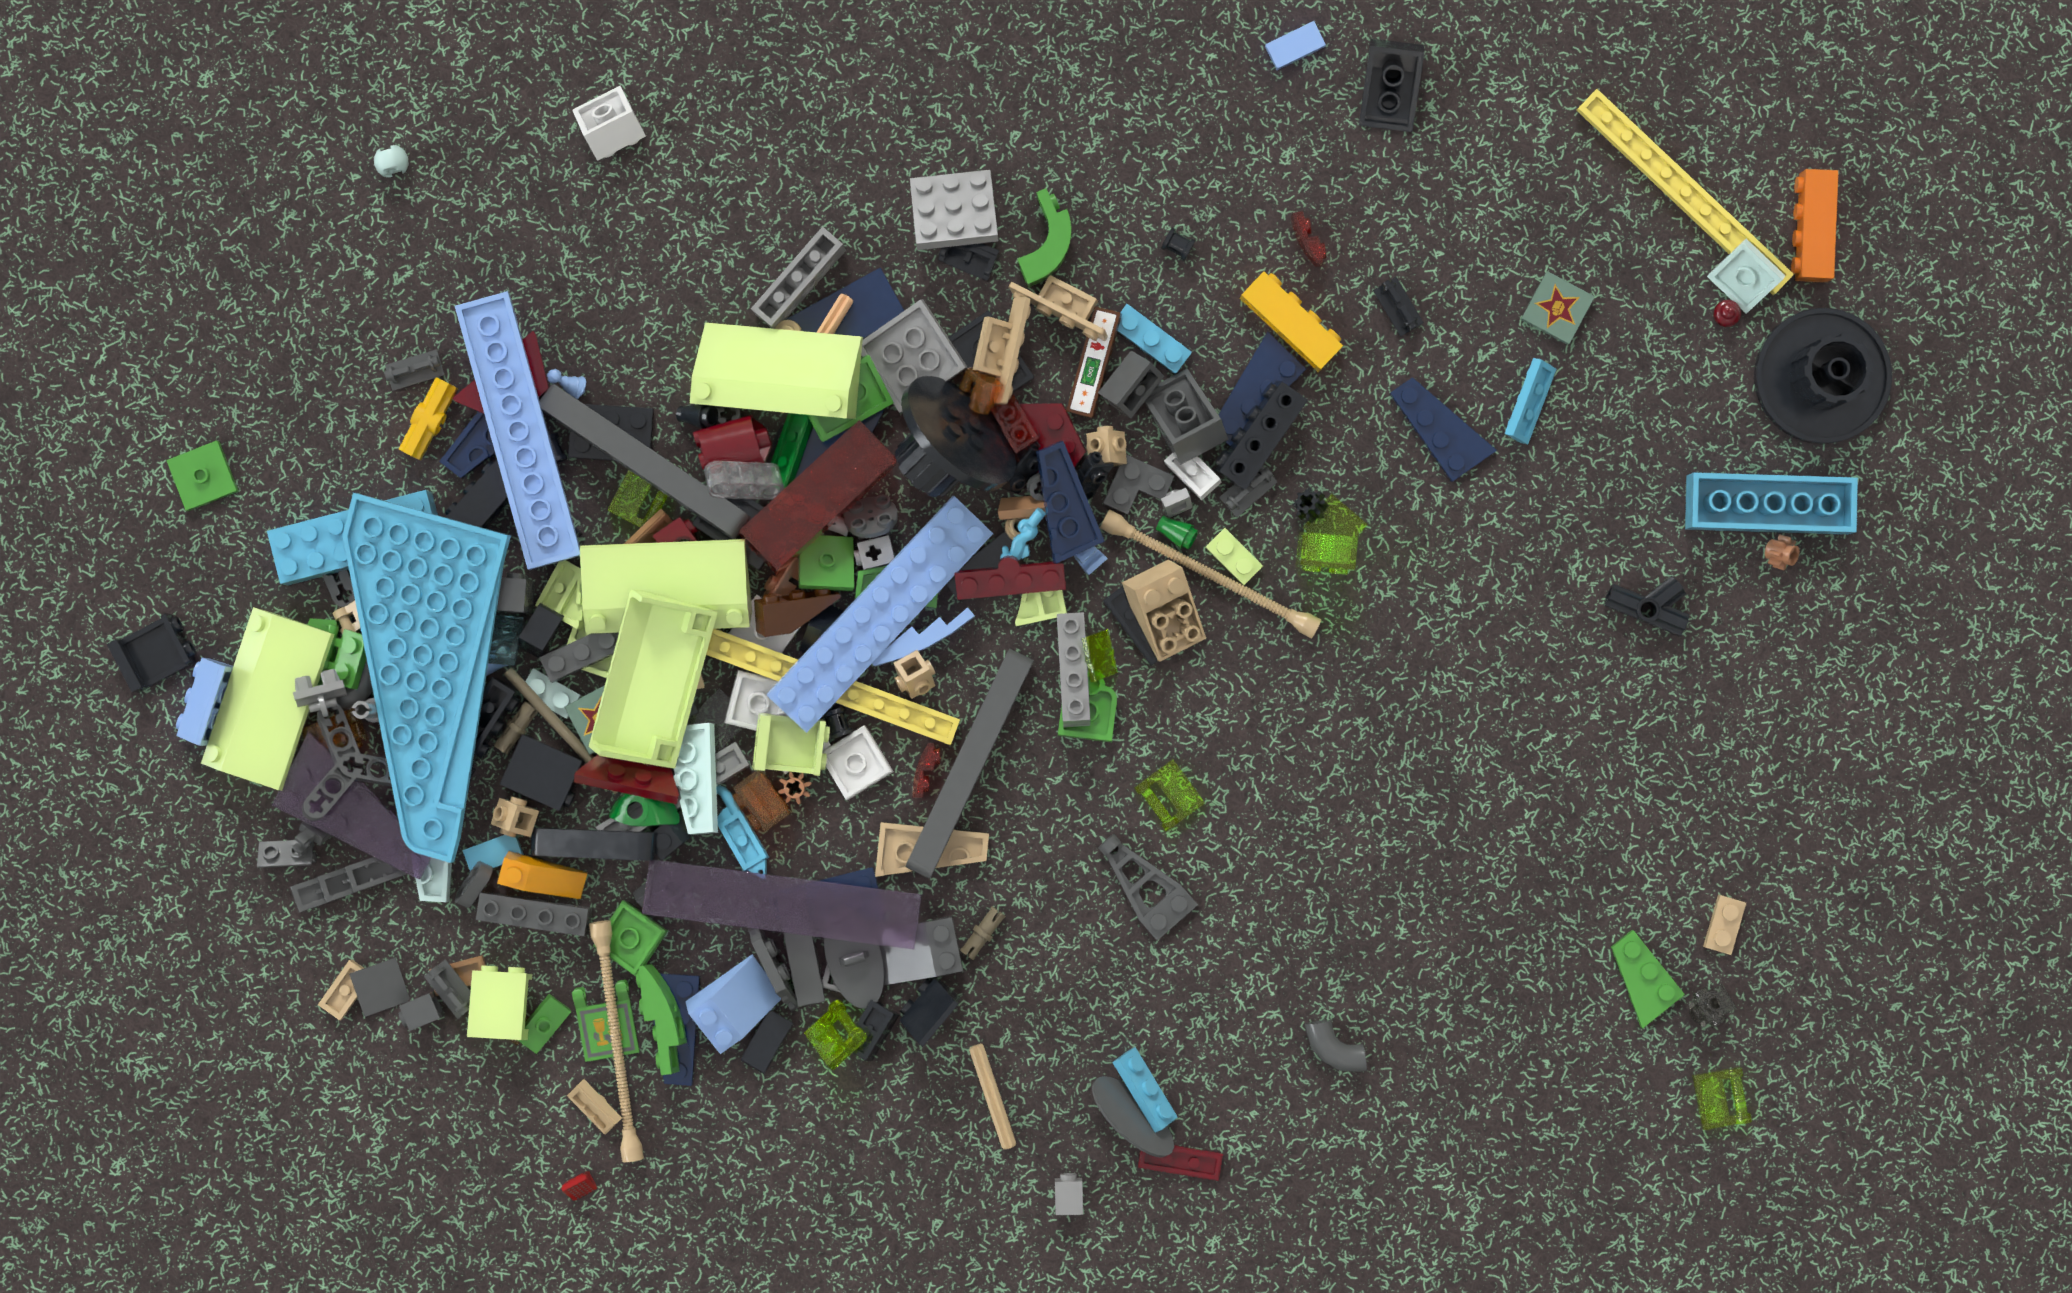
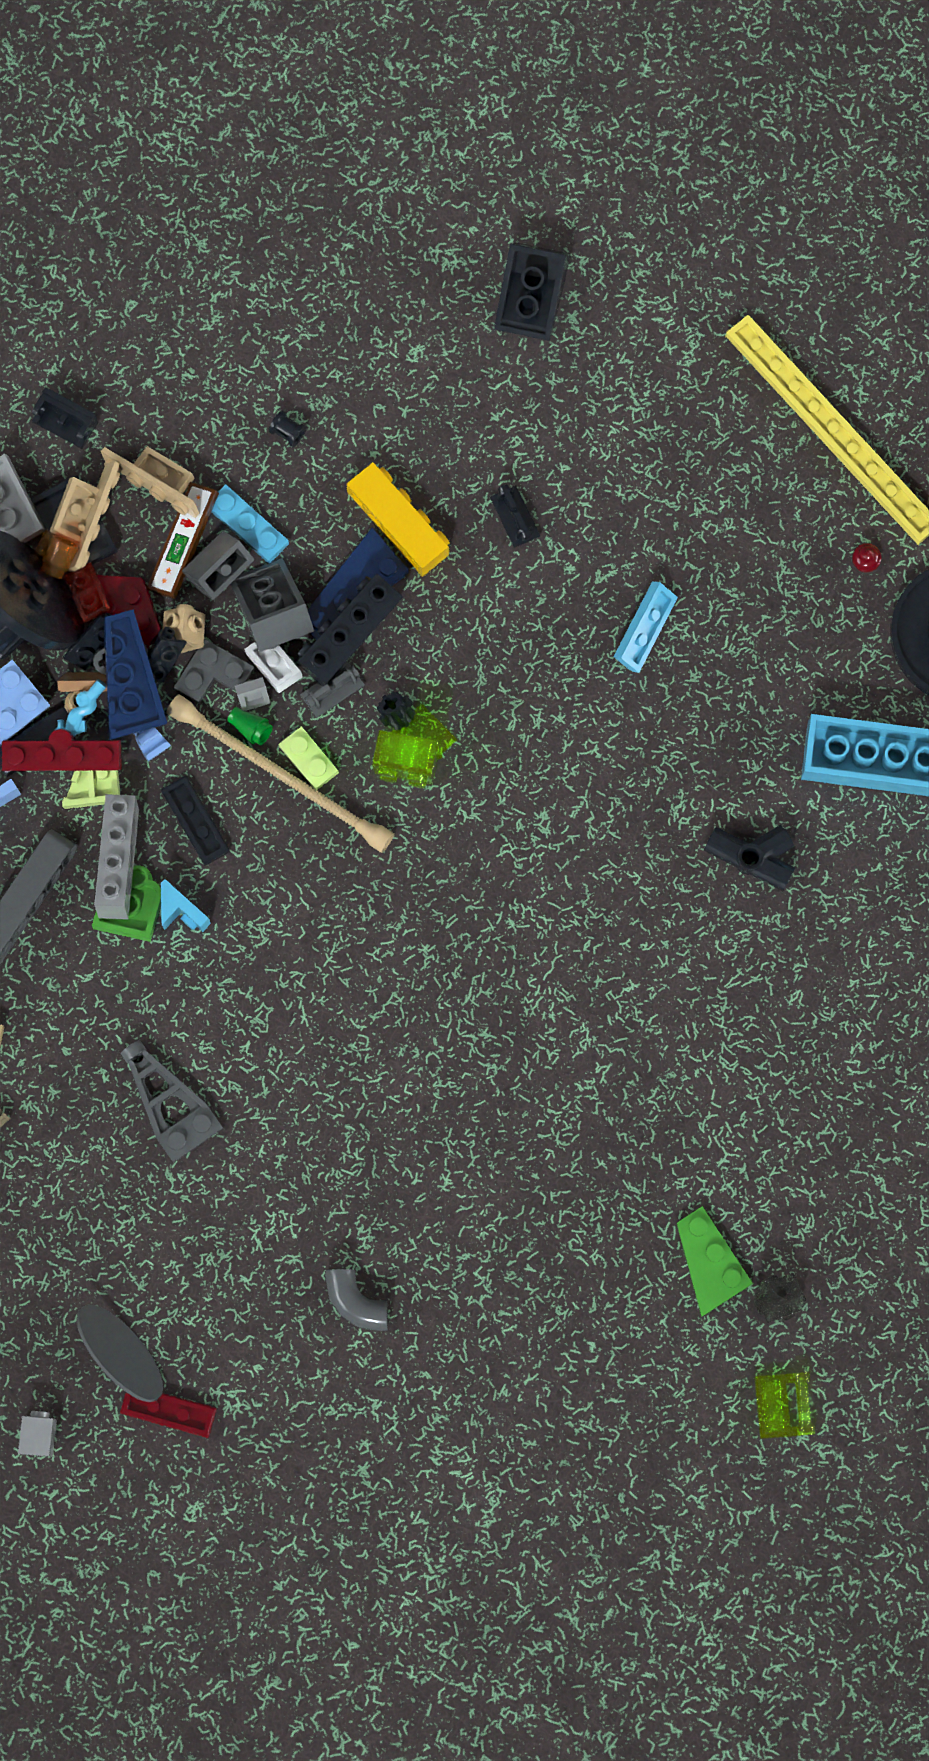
camera: 10 degrees right, 10 degrees down
light grey plate [910,170,998,250] -> none
bright green arch [1017,188,1071,288] -> none
clear neon green piece [1081,629,1118,682] -> none
medium azure plate [1112,1047,1177,1133] -> none
tan slope [1122,560,1206,662] -> none
clear neon green plate [1134,759,1205,832] -> none
light blue tile [1265,21,1326,70] -> none
clear red slope [1291,211,1326,267] -> none
dark blue wing [1389,377,1497,482] -> none
sand green tile [1520,271,1595,345] -> none
tan plate [1703,895,1746,955] -> none
light aqua plate [1707,239,1785,314] -> none
nougat gear [1765,534,1800,570] -> none
none -> medium azure slope [161,879,211,932]

